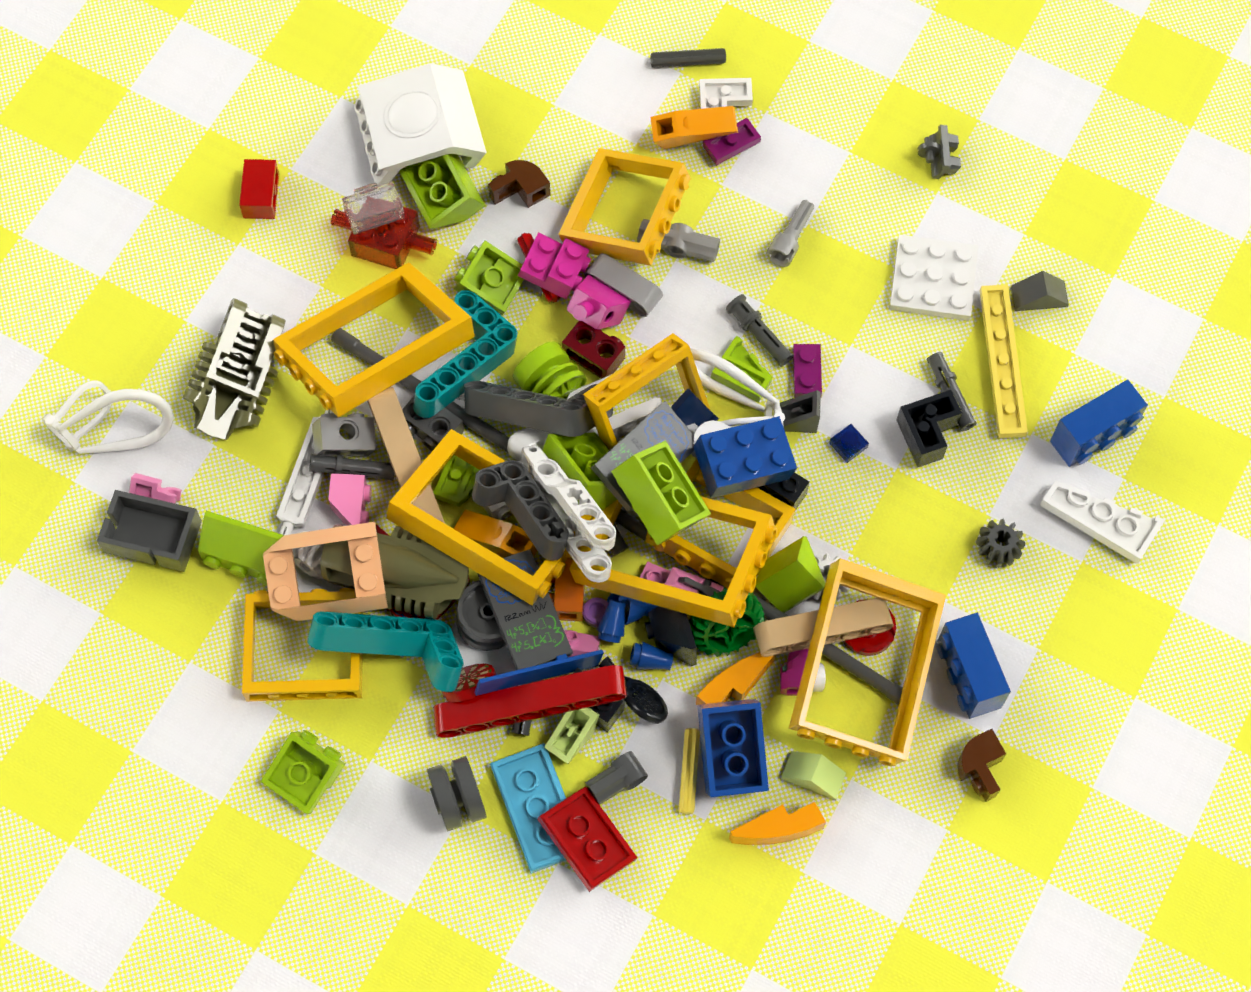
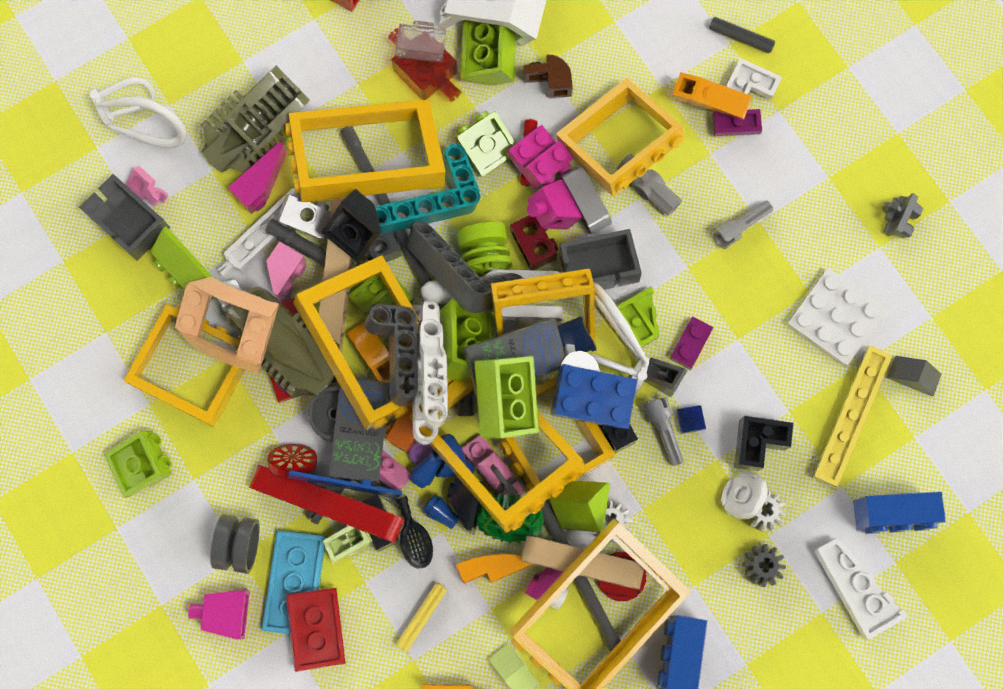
camera: 30 degrees right, 10 degrees up
teal beam [307,611,464,692] -> none
dark grey piece [585,751,648,805] -> none
blue brick [697,699,769,797] -> none
dark grey pin [726,294,794,367] -> none
dark grey pin [927,352,977,431] -> none
none -> dark pink torso [188,590,250,639]
none -> dark pink slope [228,141,287,214]
none -> black slope [321,189,382,263]
none -> dark grey piece [559,229,642,290]
none -> light grey piece [644,397,683,466]
none -> white tile [721,471,768,519]
none -> white gear [746,489,786,532]

